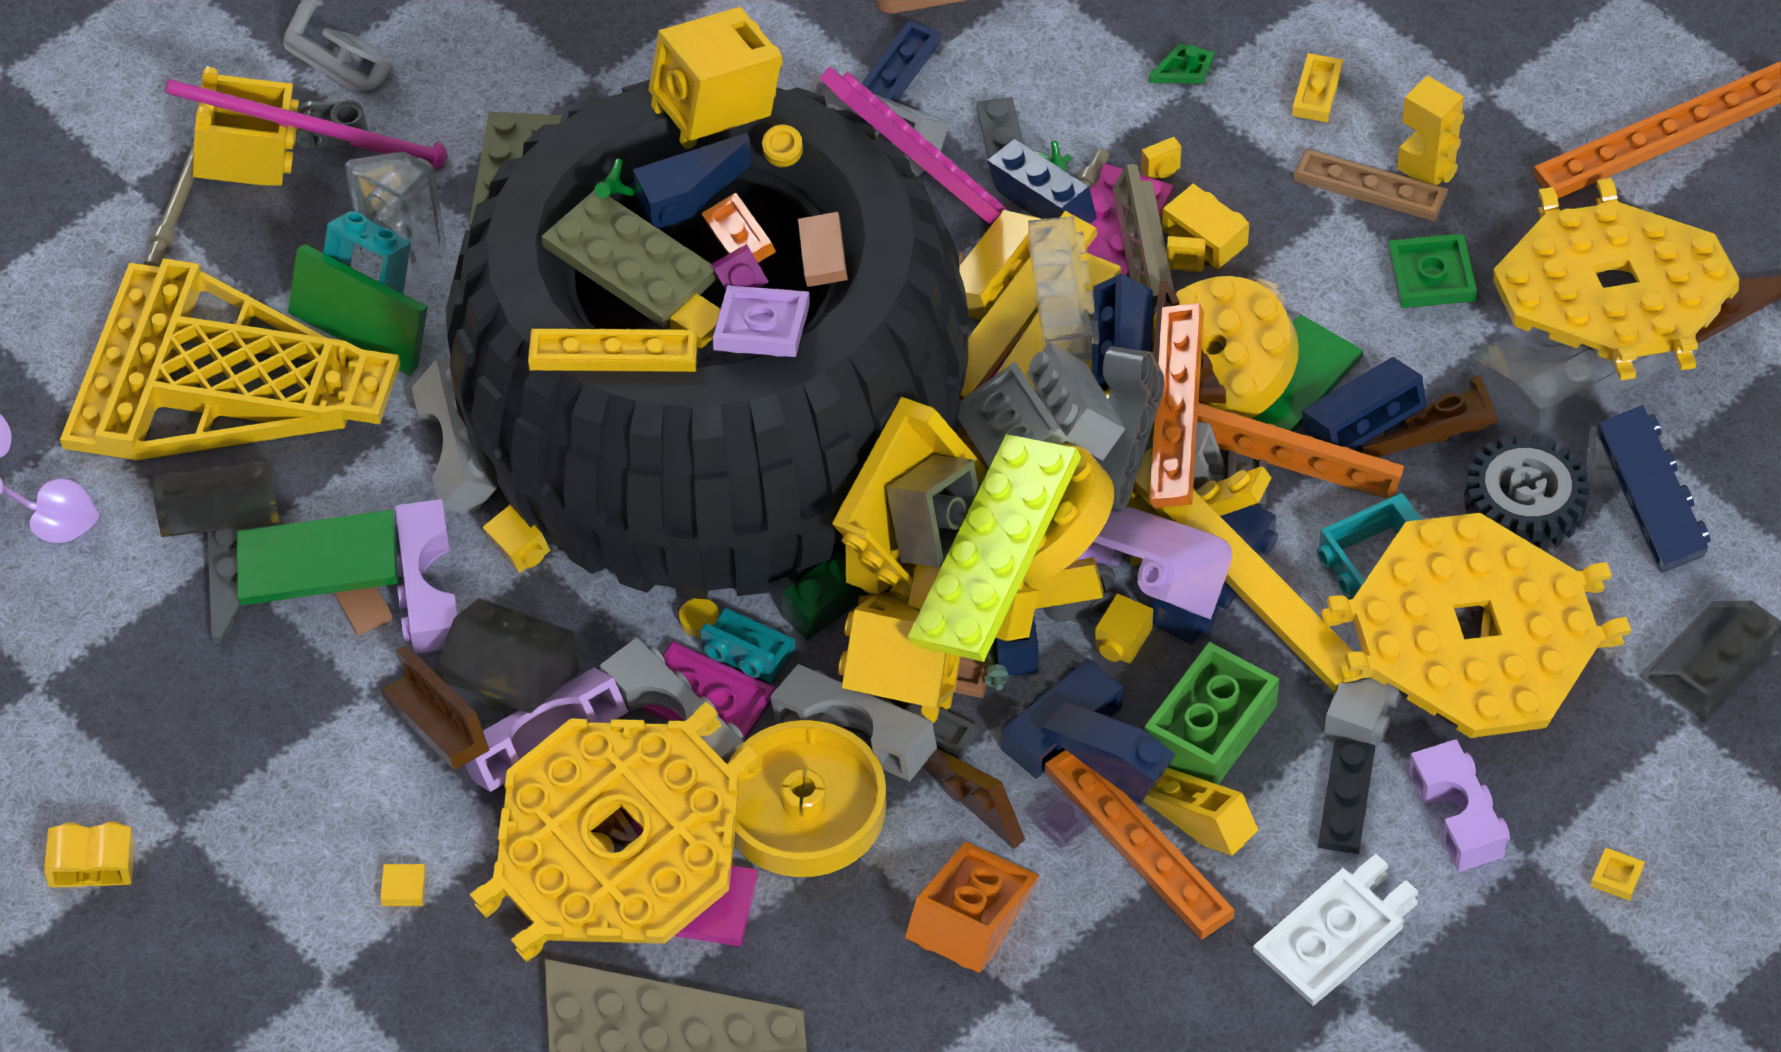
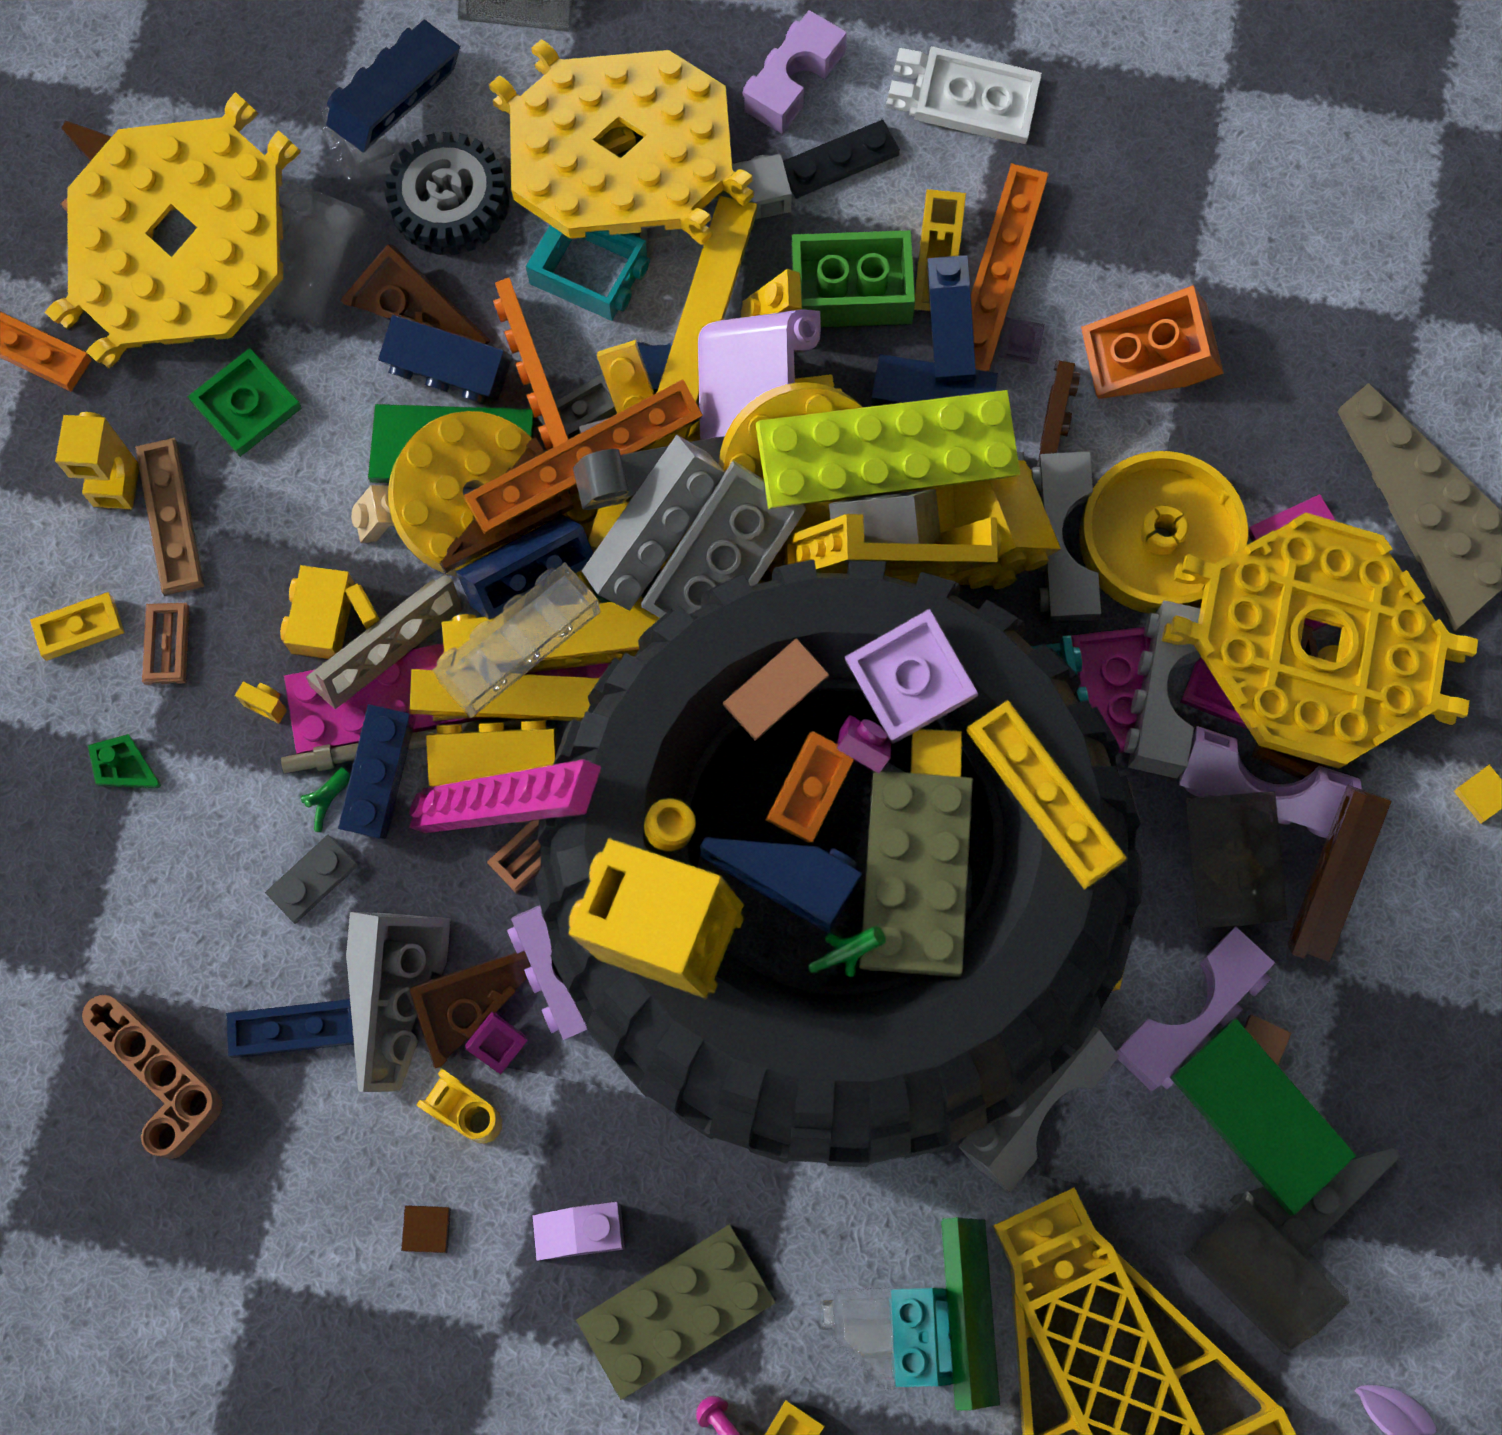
camera: 125 degrees left, 20 degrees up
none -> nougat tile [142,603,189,685]
none -> yellow plate [741,269,802,318]

